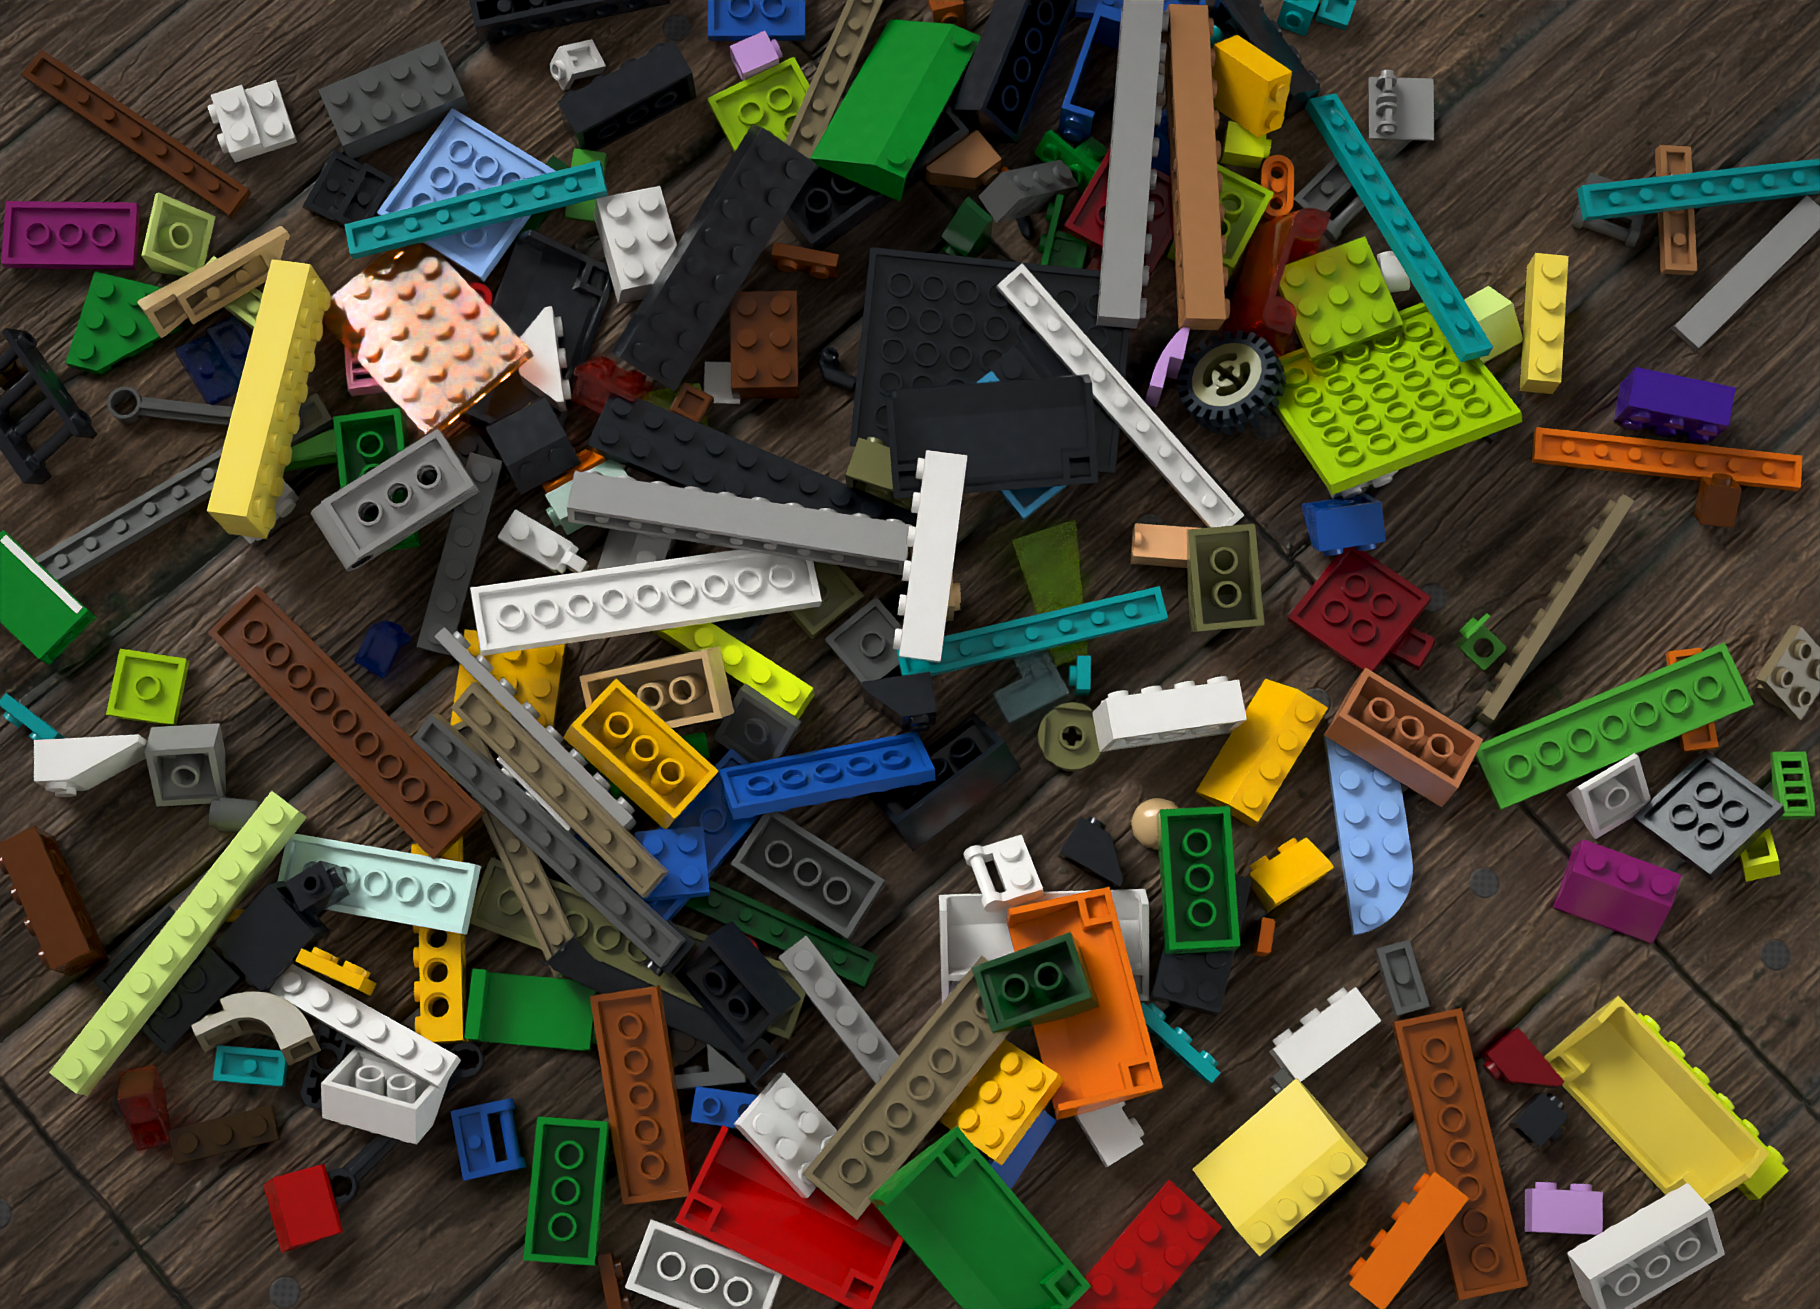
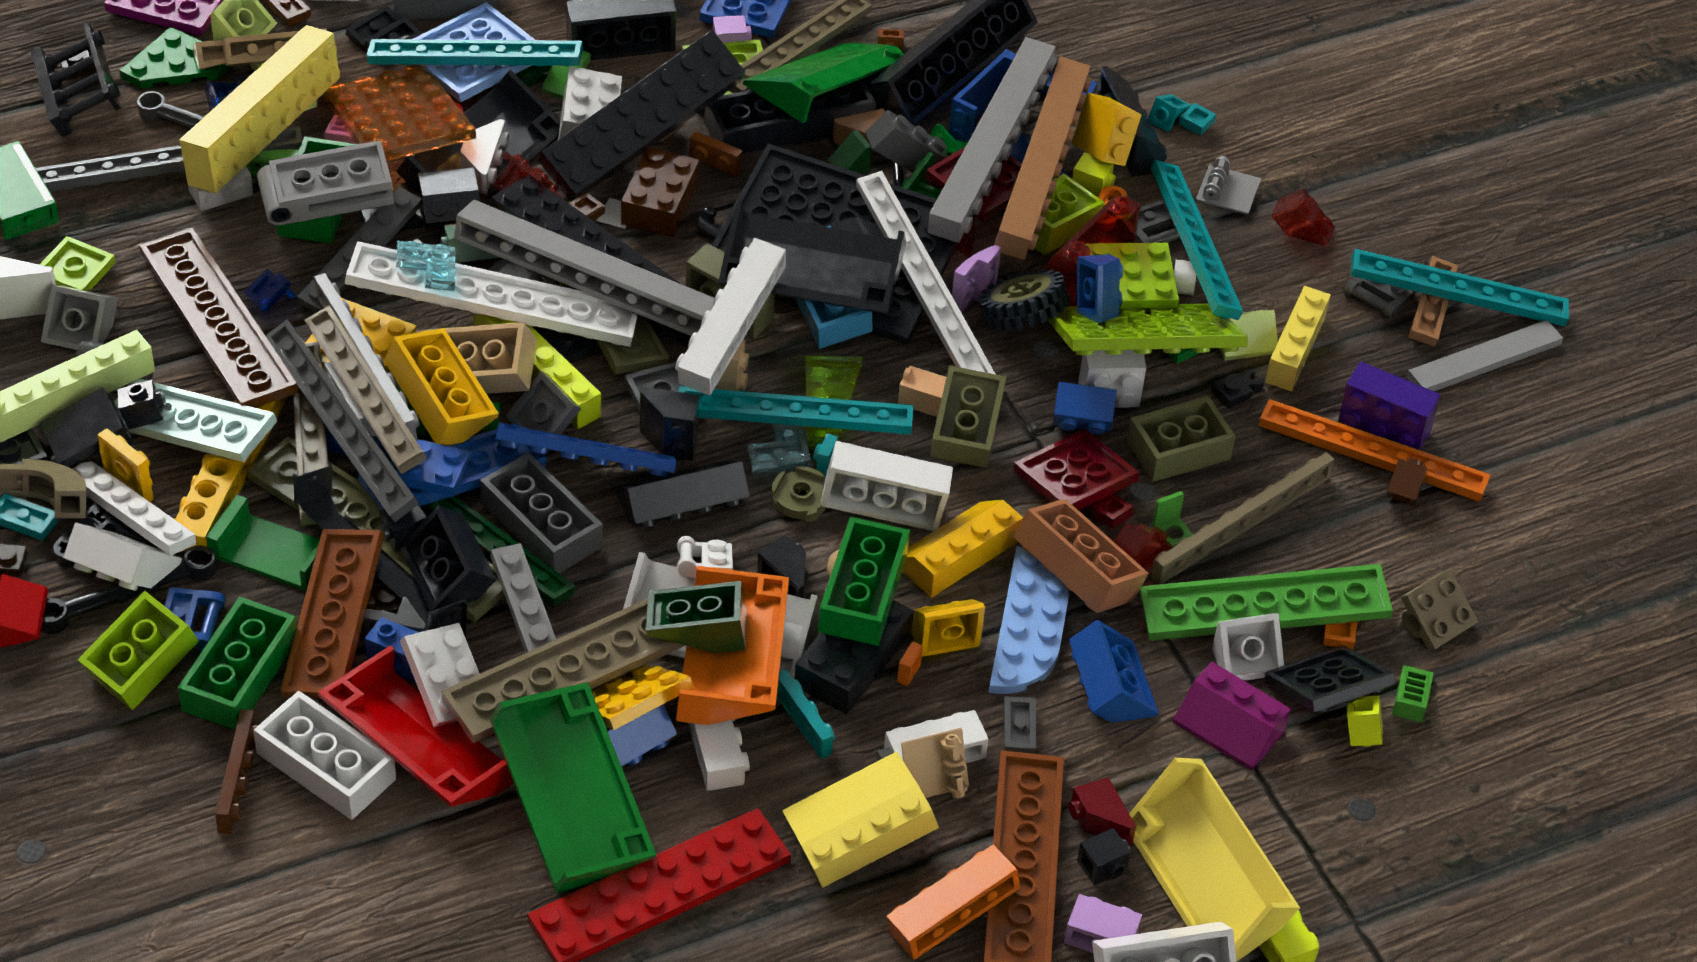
camera: 15 degrees right, 30 degrees down
none -> lime brick [78,591,199,711]
none -> clear light blue plate [396,241,456,291]
none -> tan hinge [901,728,969,798]
none -> blue slope [1069,620,1159,723]
none -> blue slope [1077,254,1123,322]
none -> clear red slope [1113,523,1174,569]
none -> olive brick [1127,396,1235,482]
none -> clear red slope [1271,188,1335,246]

